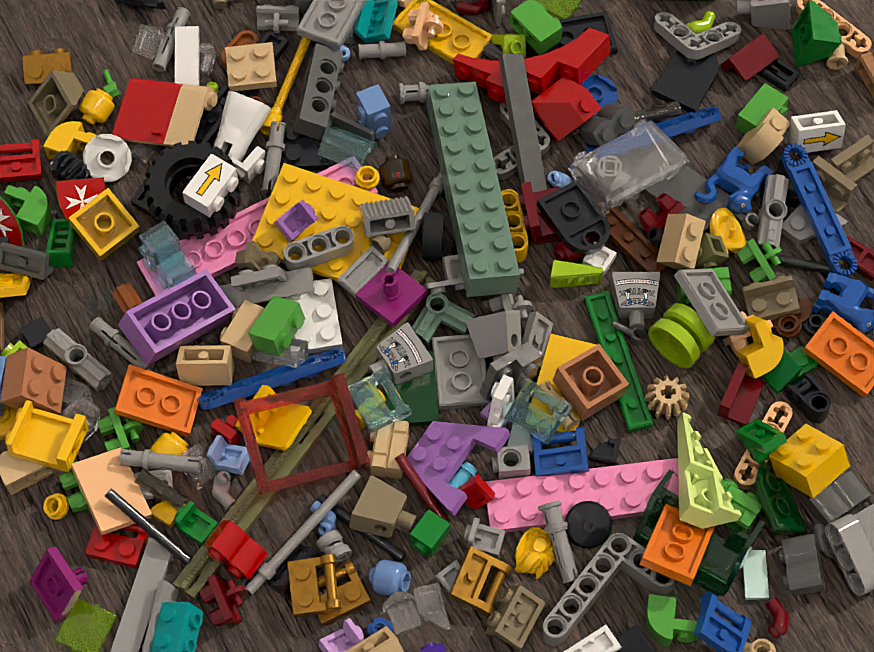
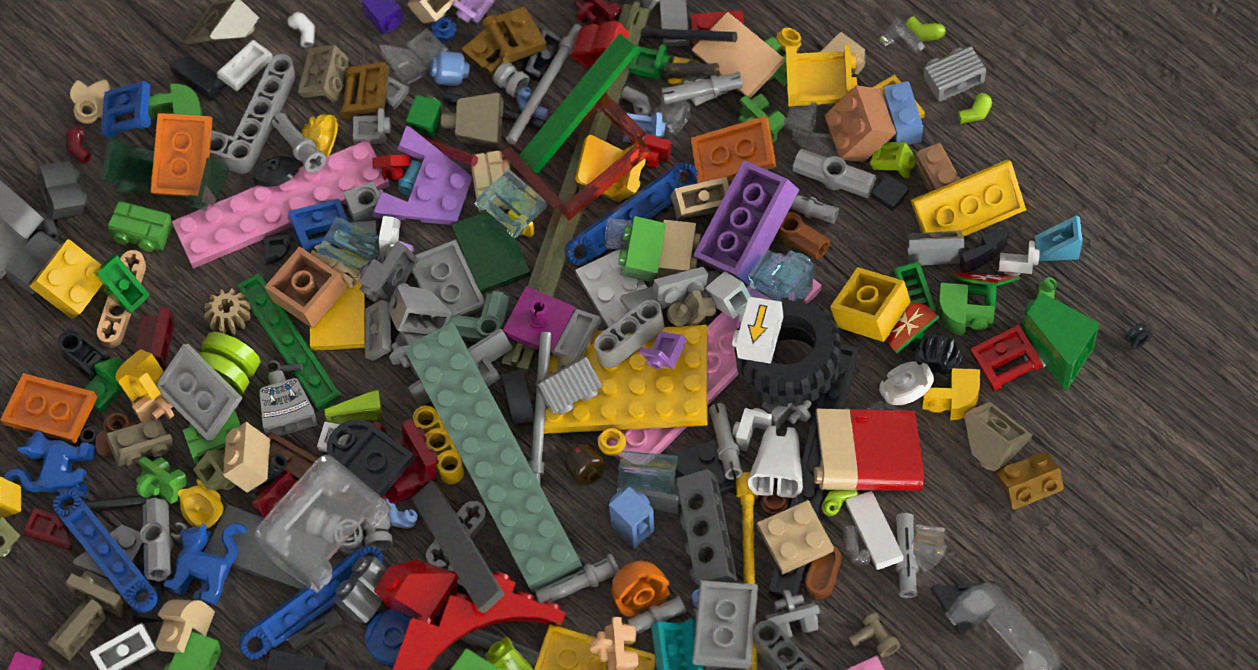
camera: 165 degrees right, 0 degrees up
yellow head [79,88,115,125] -> none
bright green hand [102,70,119,98] -> none
yellow head [150,431,189,456] -> none
light grey torso [368,322,433,384] -> none
yellowish green wedge [677,412,741,529] -> none
light aqua piece [741,550,769,600] -> none
dark green tile [754,460,807,536] -> none
none -> green tile [518,33,640,174]
none -> orange cylinder [611,560,669,617]
none -> white brick [705,271,751,319]

